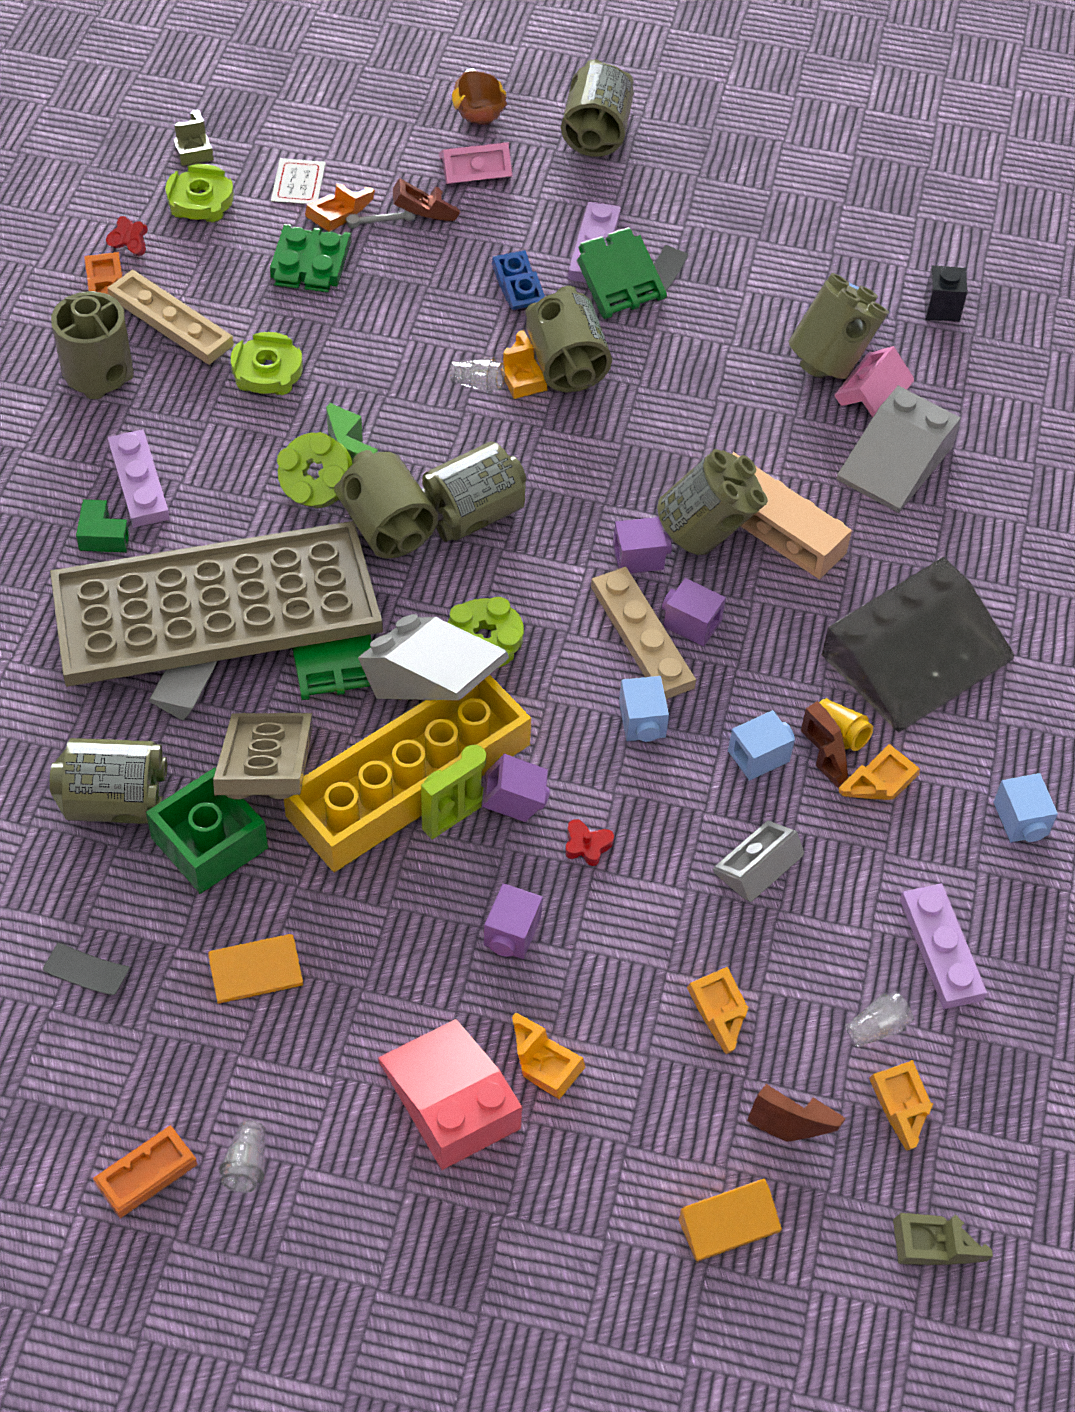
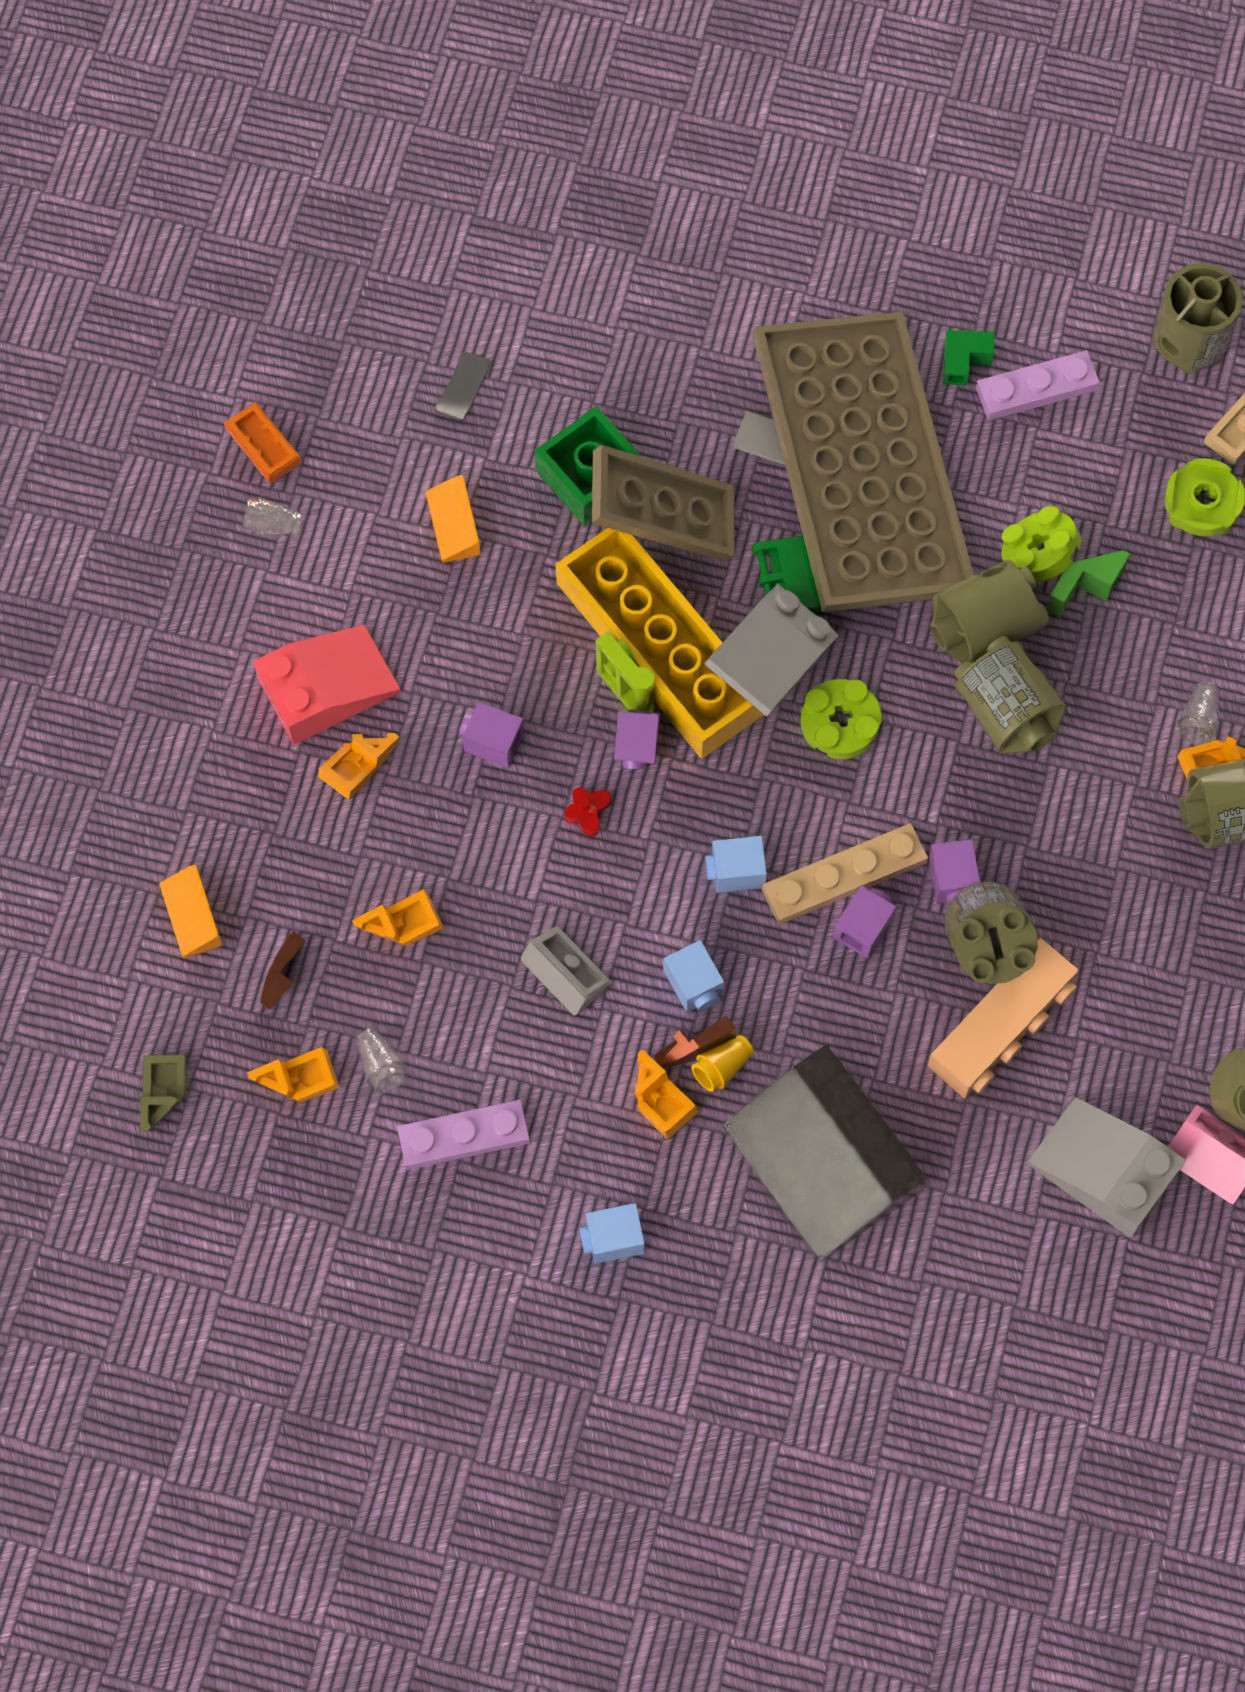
camera: 95 degrees right, 15 degrees up
olive cylinder [50,738,168,824] -> none

